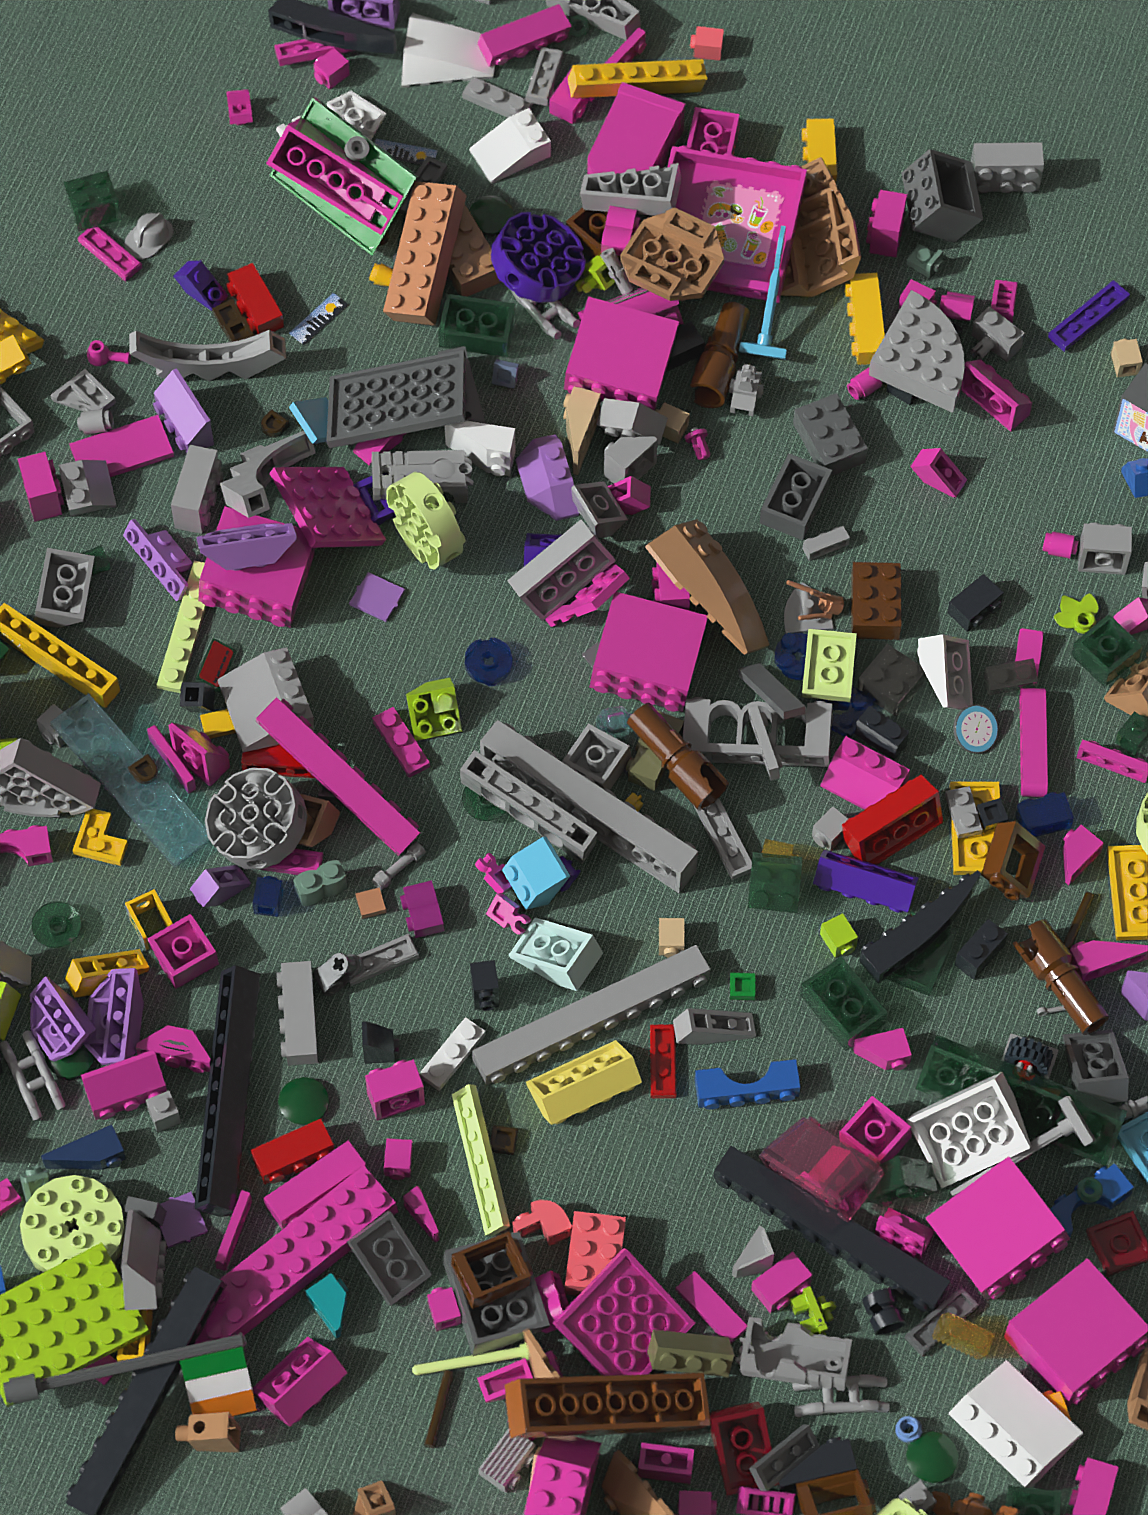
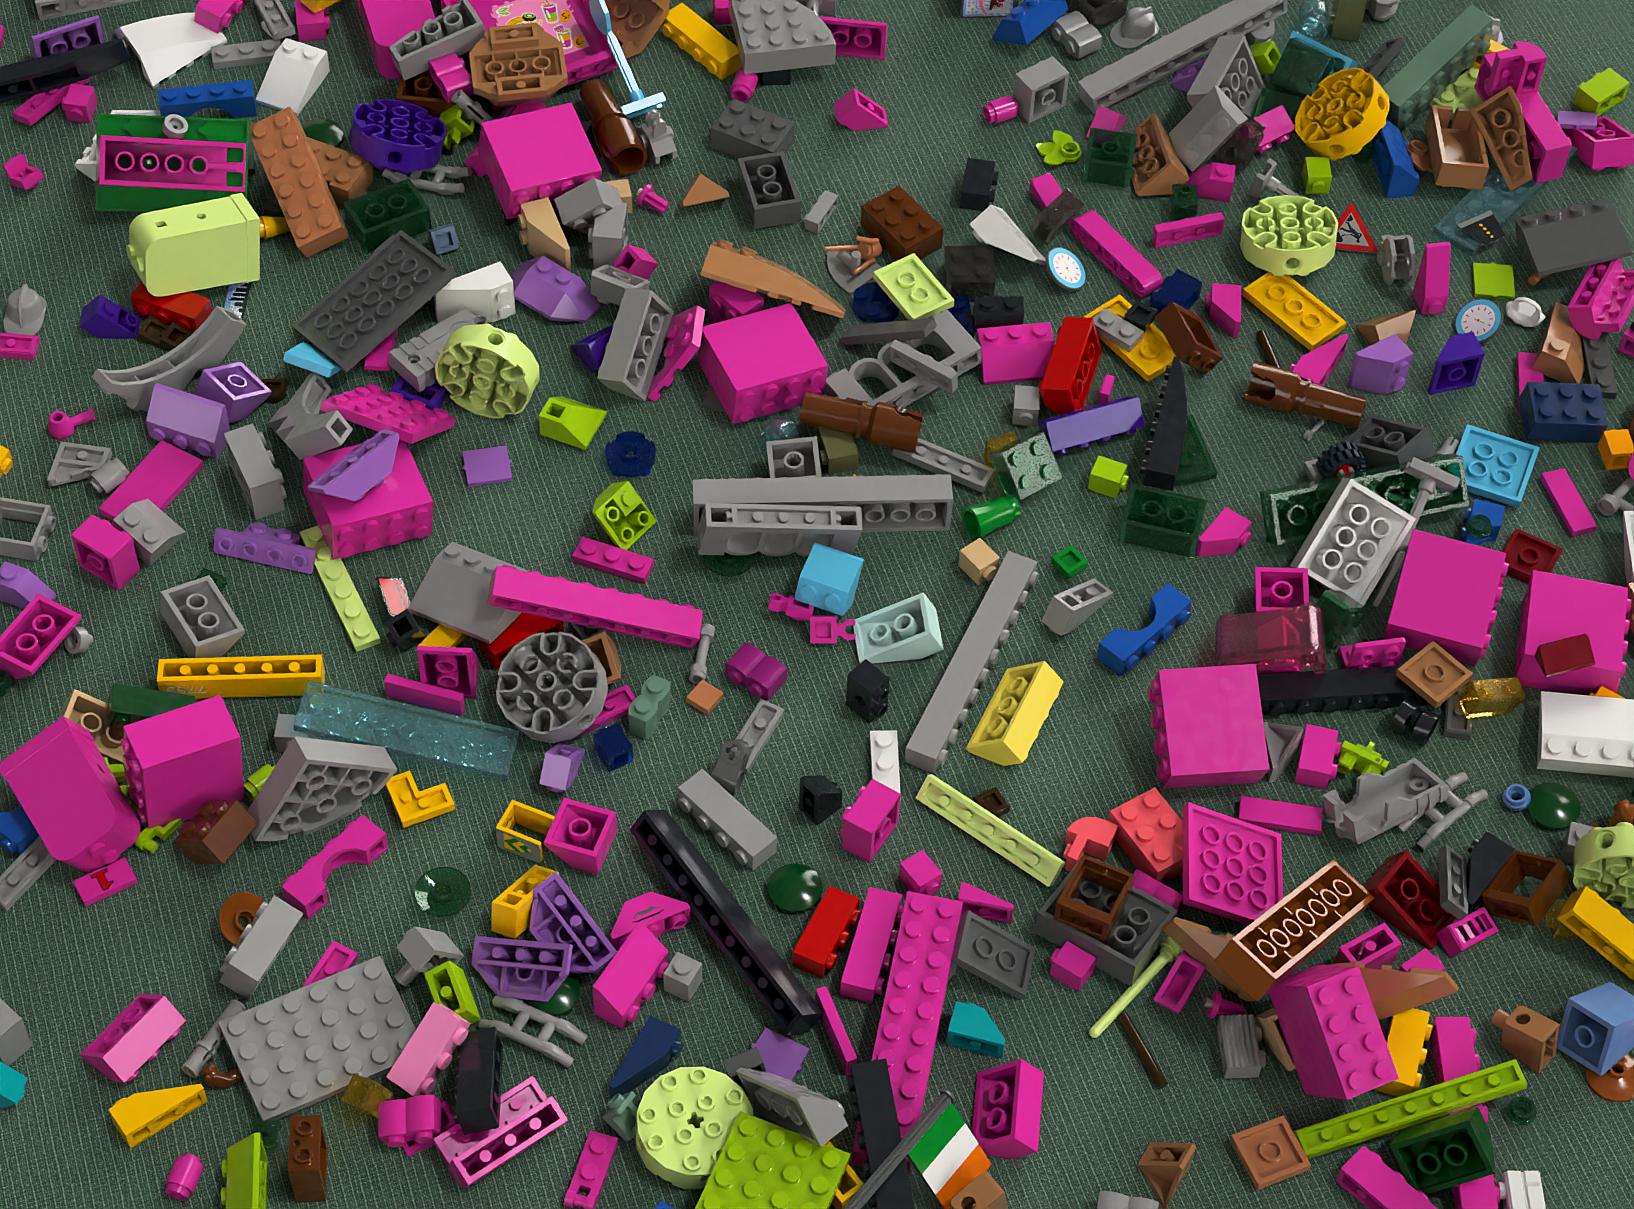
camera: 40 degrees left, 10 degrees down
dark brown tile [128,754,158,784] -> none
olive brick [647,1330,734,1377] -> none
red tile [650,1024,676,1098] -> none
black brick [955,919,1008,980] -> none
none -> yellowish green piece [126,193,260,297]
none -> blue arch [158,80,257,119]
none -> medium lavender slope [194,362,272,423]
none -> lime slope [539,396,607,450]
none -> medium nougat slope [679,173,730,208]
none -> green plant [961,495,1021,540]
none -> dark pink tile [1098,375,1115,404]
none -> dark pink brick [1147,664,1269,789]
none -> medium nougat plate [1396,641,1473,709]
none -> dark red slope [1534,633,1595,677]

